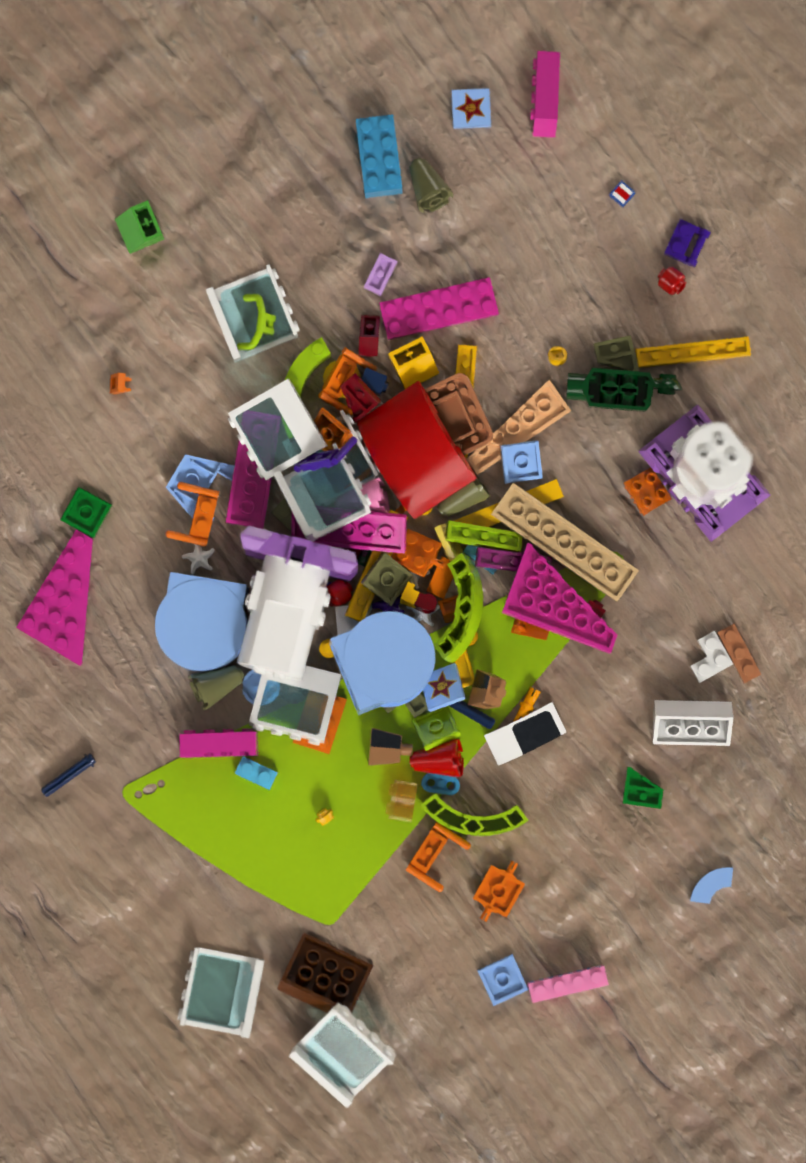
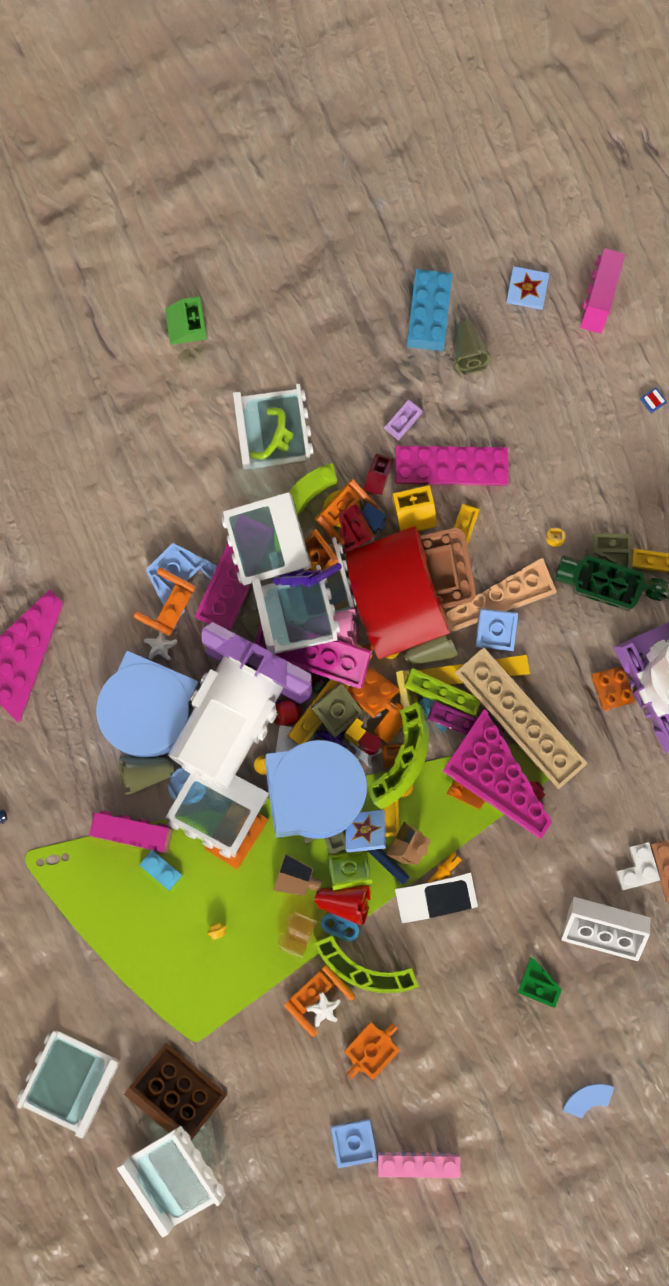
camera: 15 degrees right, 5 degrees down
green tile [60,487,113,538] -> none
orange tile [110,373,132,394] -> none
none -> white animal [306,992,340,1027]

